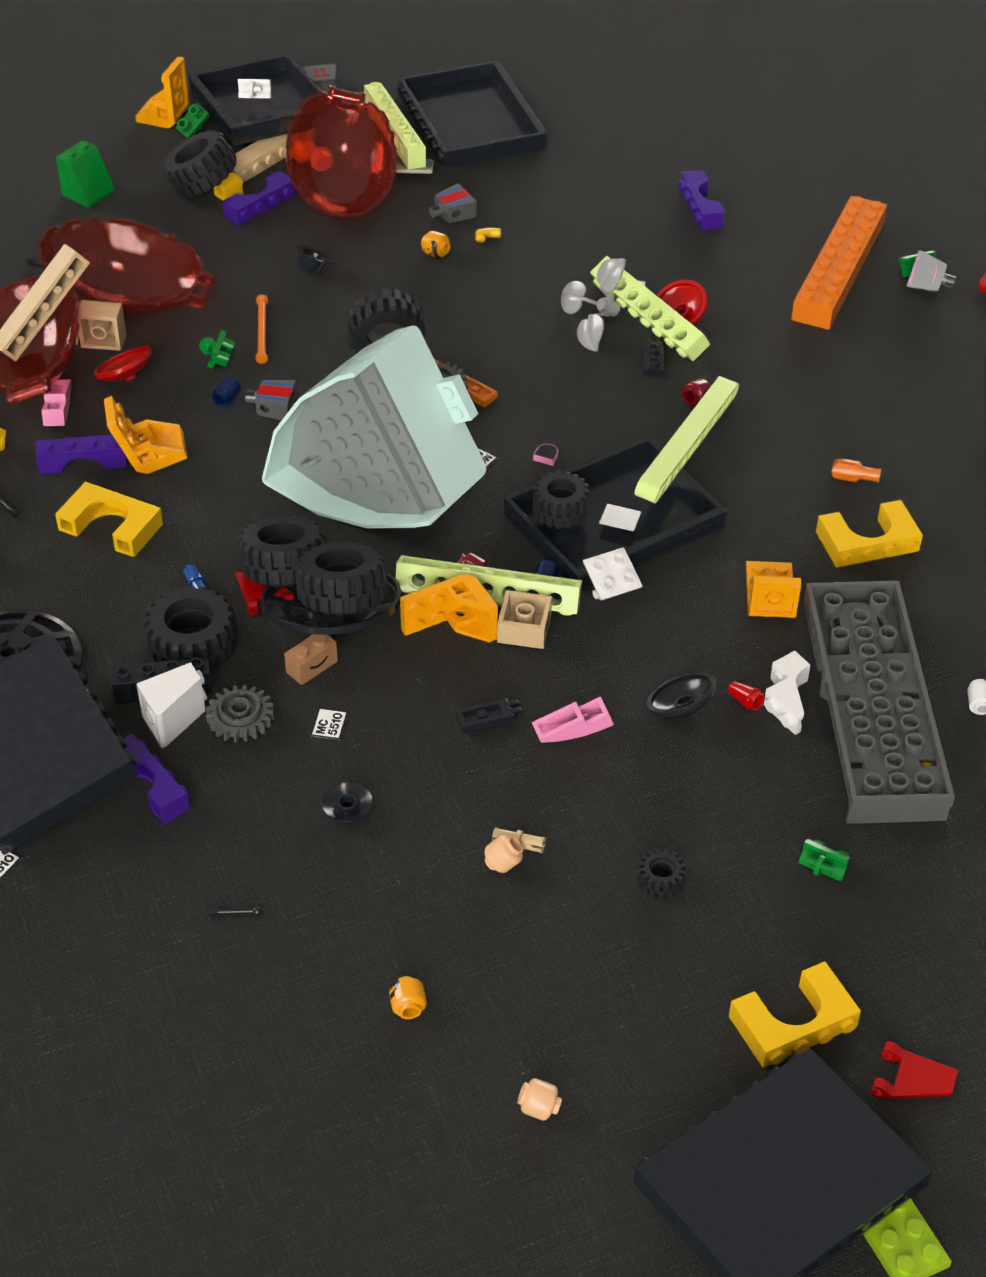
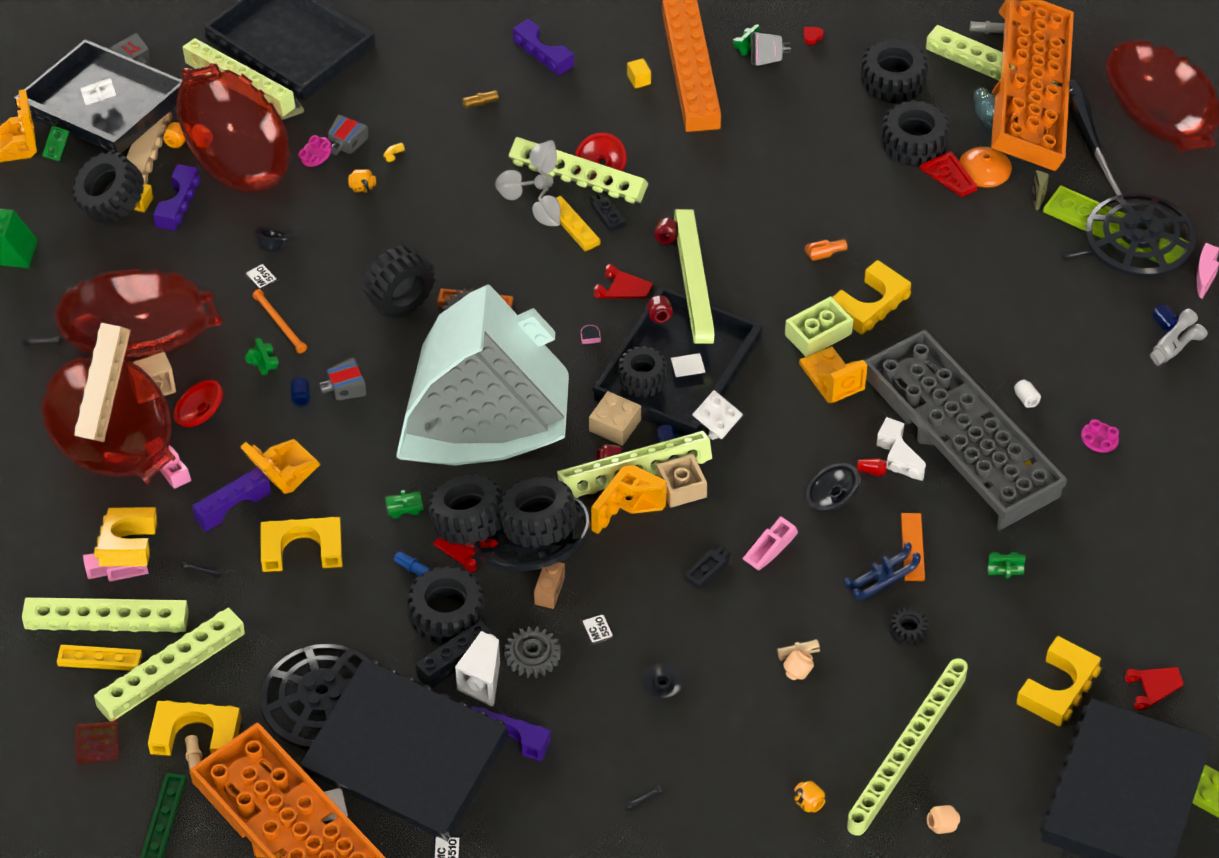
camera: 30 degrees left, 5 degrees up
none -> sticker [244,262,279,289]
none -> dark pink dish [298,135,332,167]
none -> green hips [385,490,423,519]
none -> pearl gold pin [462,90,498,109]
none -> yellow plate [556,196,600,252]
none -> tan brick [589,391,641,446]
none -> red flag [594,264,653,298]
none -> yellow brick [627,58,651,89]
none -> dark red head [647,295,673,323]
none -> yellowish green brick [785,296,853,357]
none -> dark blue piece [844,542,921,600]
none -> yellowish green beam [847,659,968,835]
none -> orange tile [901,513,925,581]

